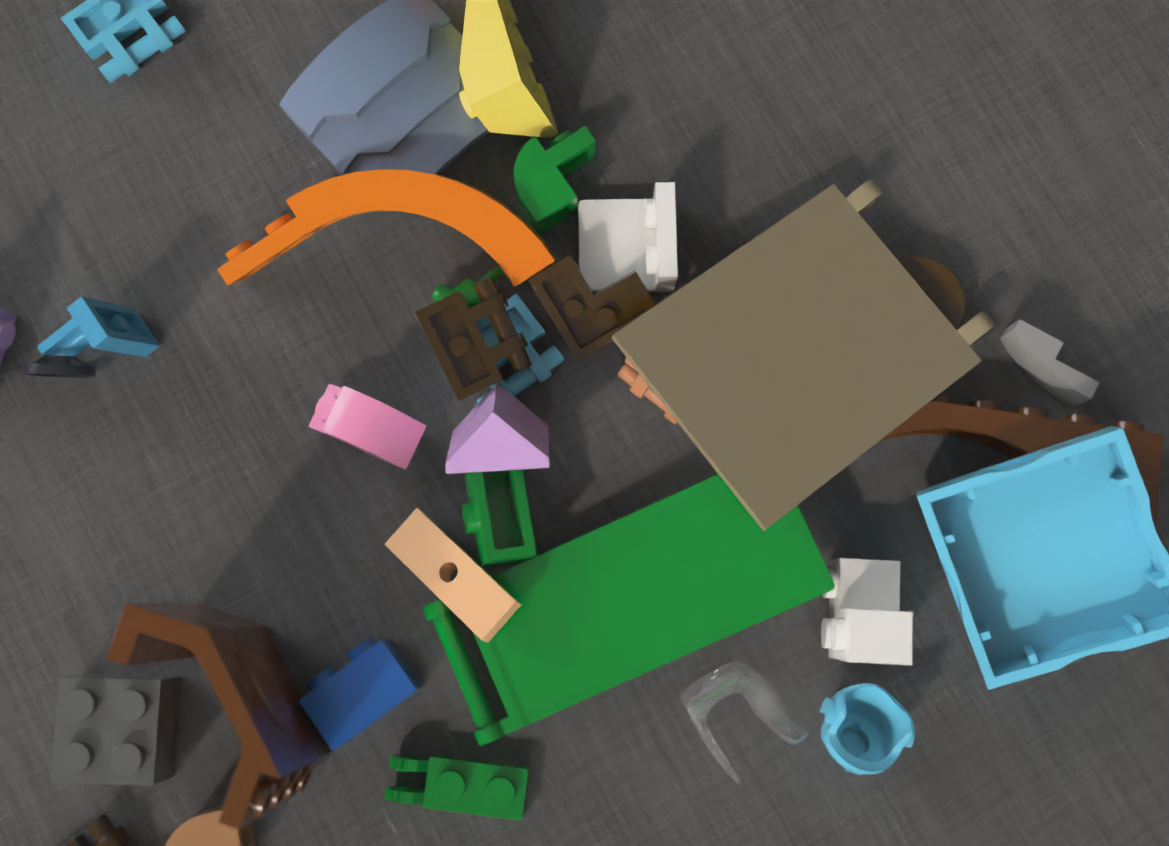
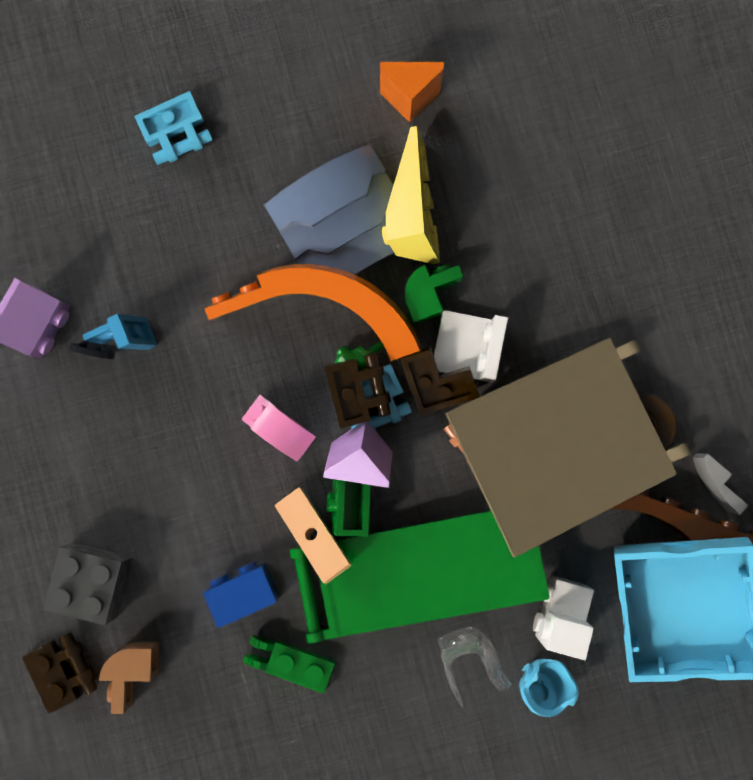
camera: 15 degrees right, 5 degrees up
reddish brown panel [106,603,330,830] -> none

